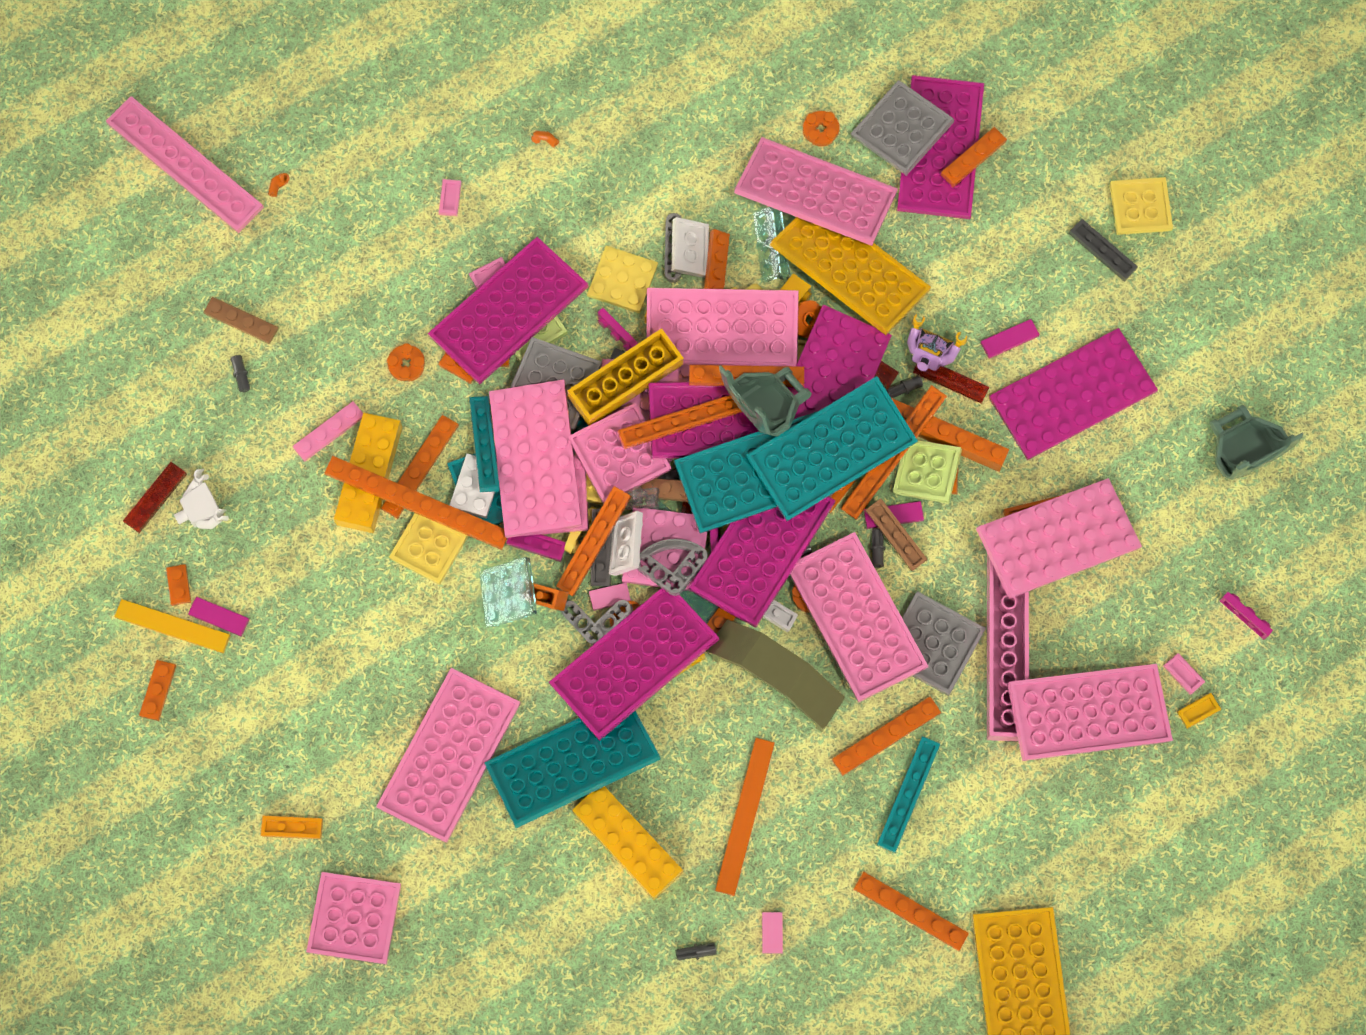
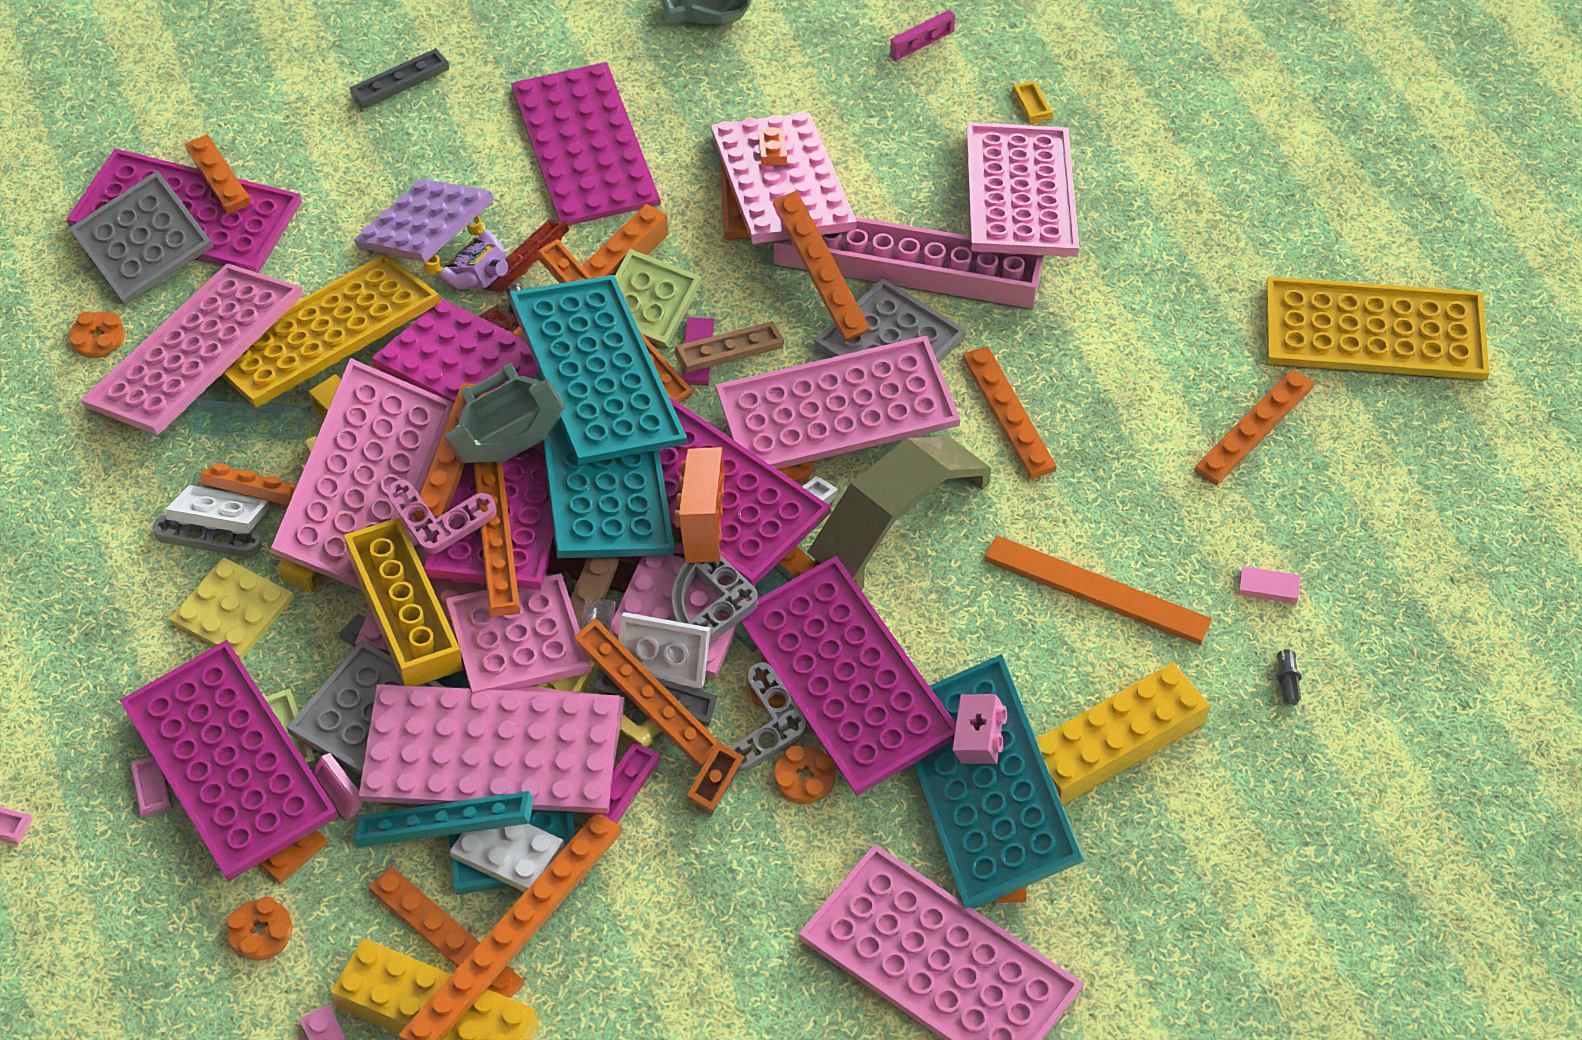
camera: 80 degrees left, 20 degrees down
light yellow plate [389,513,468,585] -> none
clear light blue plate [479,557,537,628] -> none
bright pink tile [589,583,631,611] -> none
dark pink plate [597,308,638,351] -> none
dark grey axle [870,529,886,568] -> none
teal plate [877,736,940,853] -> none
dark pink tile [981,319,1040,359] -> none
light yellow plate [1110,177,1173,235] -> none
bright pink tile [1163,653,1205,695] -> none
none -> bright pink tile [313,753,363,821]
none -> lavender plate [354,178,494,262]
none -> bright pink beam [388,480,496,554]
none -> orange wedge [675,447,725,563]
none -> plate [758,127,787,166]
none -> orange plate [772,190,870,342]
none -> orange plate [774,745,835,804]
none -> bright pink brick [953,694,1007,764]

